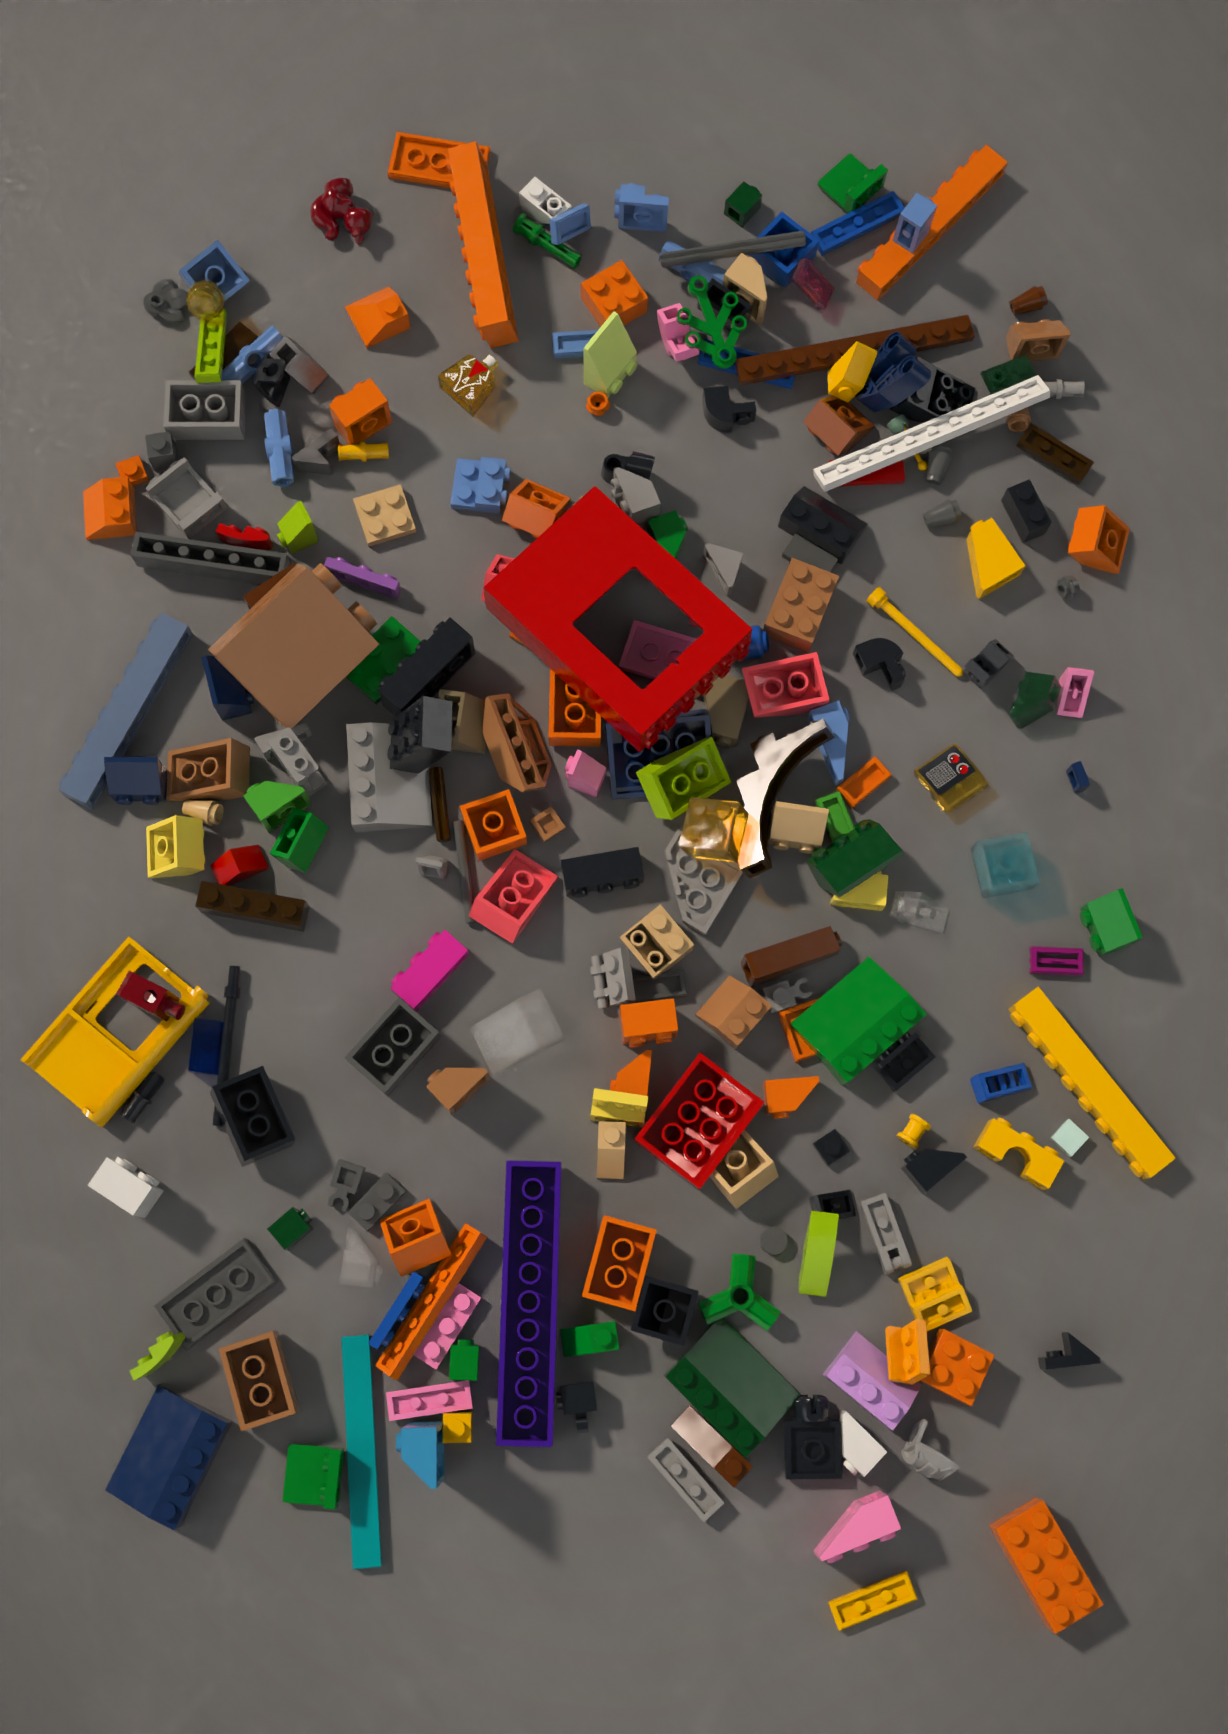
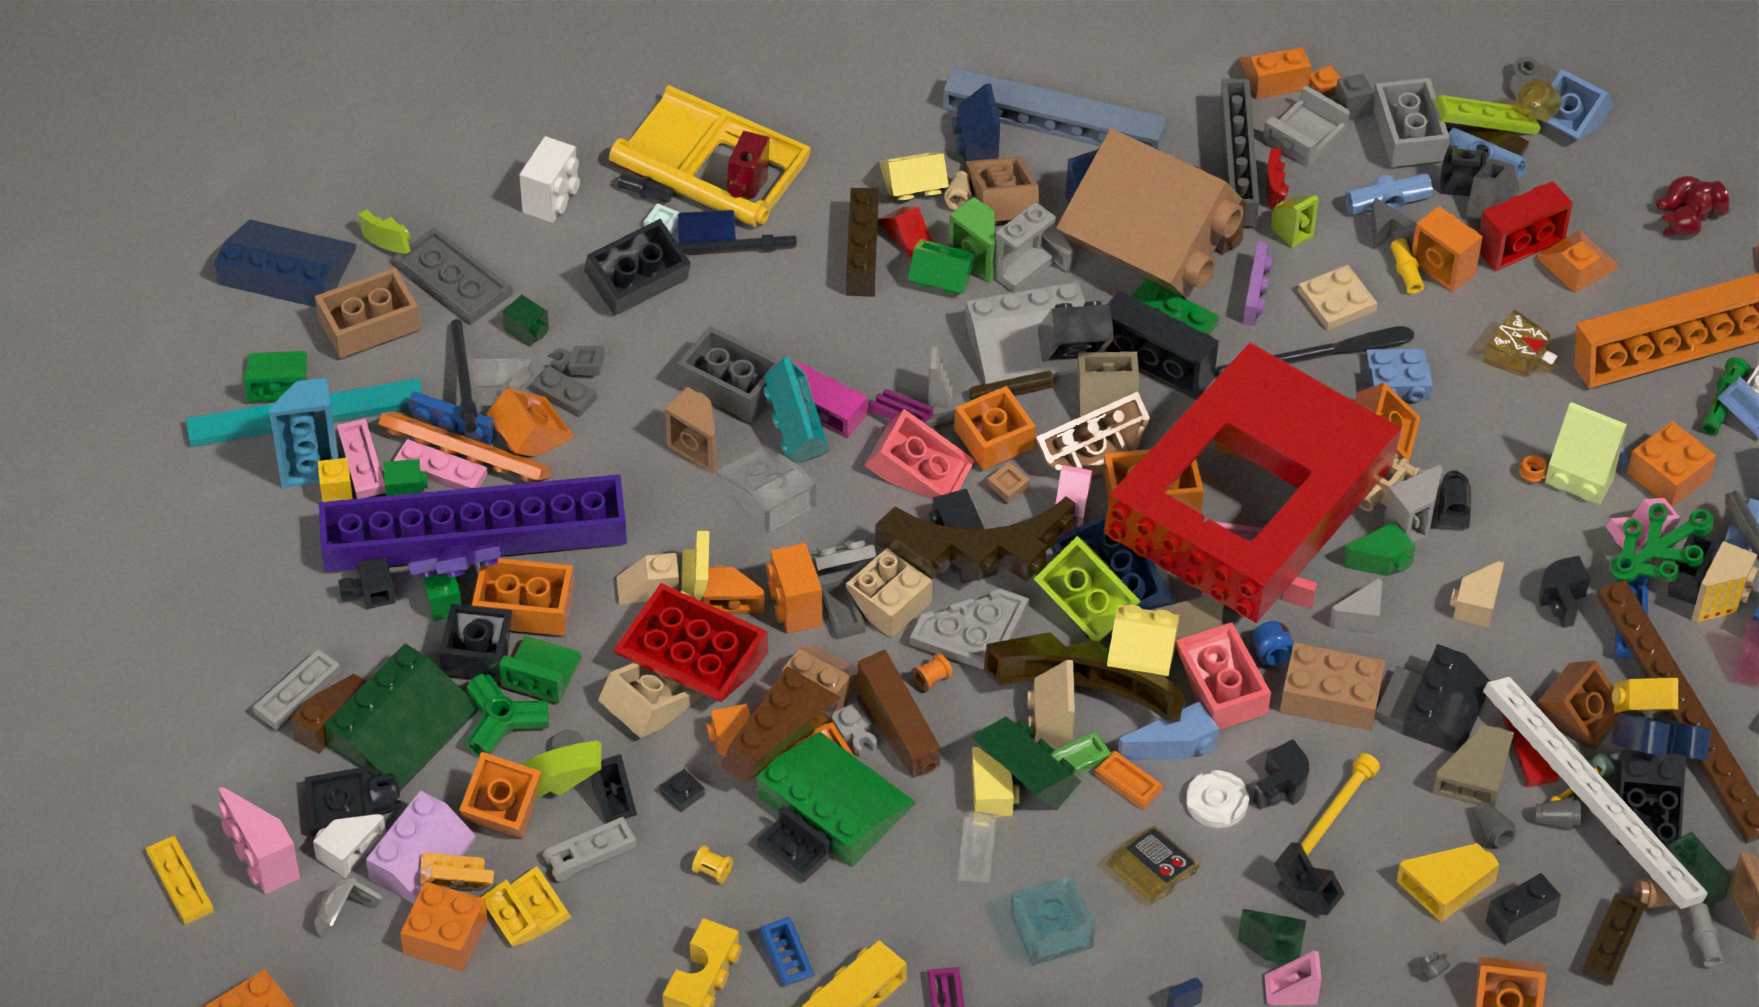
camera: 85 degrees right, 25 degrees down
clear yellow brick [678,797,749,863] -> none
black slope [901,1149,967,1194] -> none
none -> dark purple plate [409,541,504,578]
none -> black bar [451,319,478,433]
none -> orange slope [459,752,542,839]
none -> green bracket [499,636,581,703]
none -> light aqua tile [643,203,682,234]
none -> reddish brown wedge [721,666,841,783]
none -> teal slope [763,356,830,464]
none -> magenta tile [868,389,934,423]
none -> dark brown arch [875,496,1076,582]
none -> orange bush [912,653,953,692]
none -> light yellow slope [1107,605,1180,676]
none -> white tile [1186,770,1249,828]
none -> black piece [1215,326,1415,376]
none -> dark tan slope [1432,725,1514,808]
none -> tan slope [1450,561,1504,627]
none -> red brick [1479,181,1573,272]

